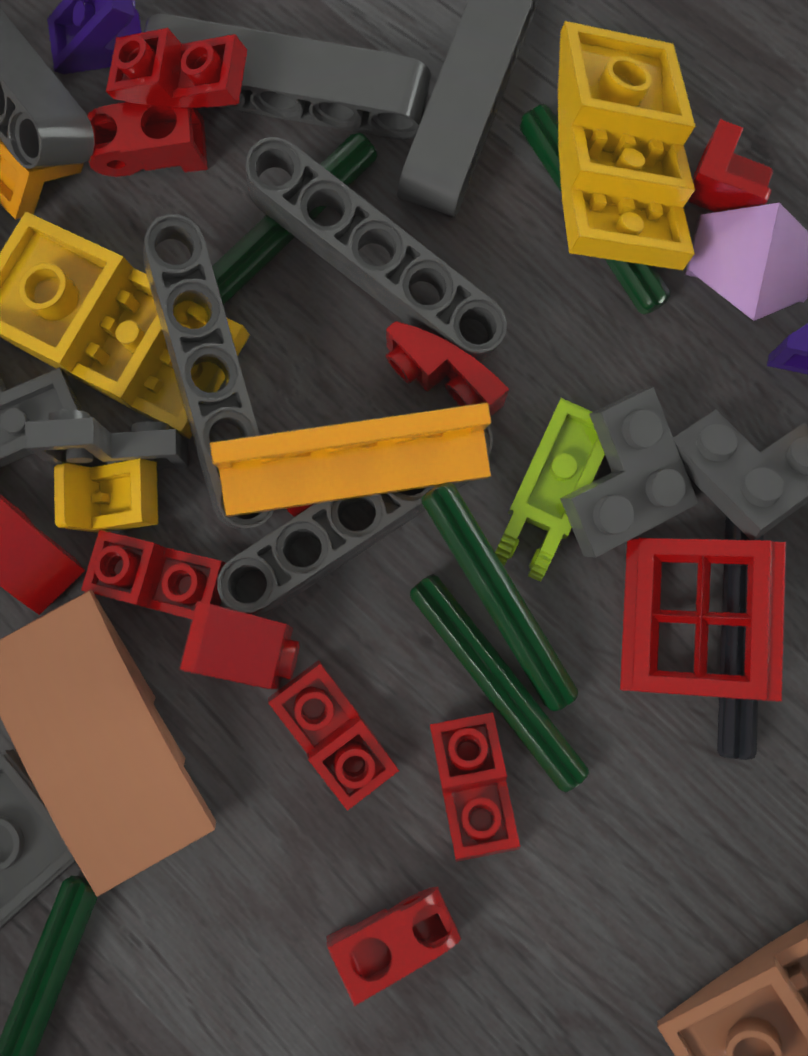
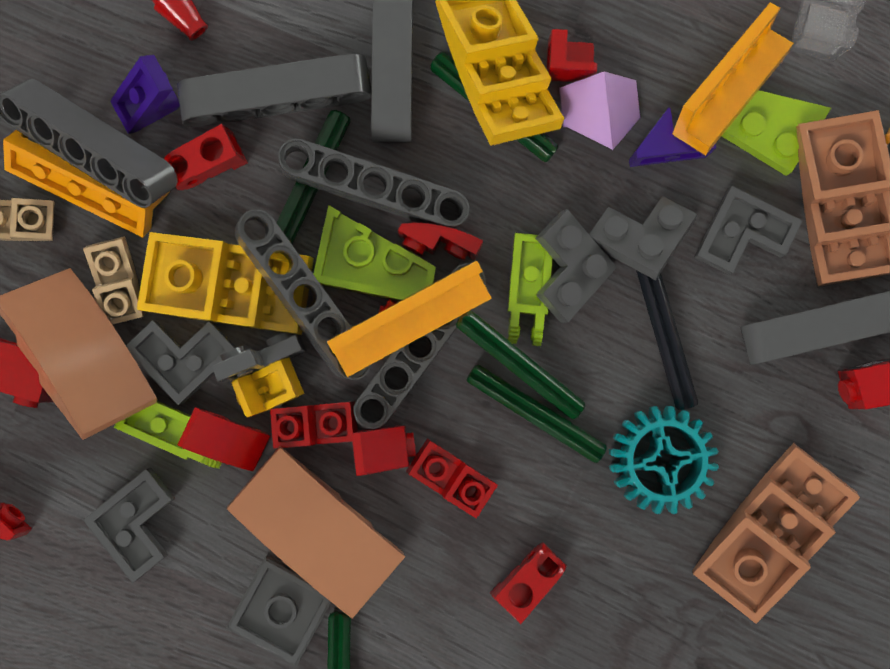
camera: 25 degrees left, 5 degrees up
red slope [106,28,248,108] -> none
red slope [430,712,521,862] -> none
red piece [620,538,786,702] -> none
none -> lime wing [313,205,436,301]
none -> teal gear [609,406,719,514]

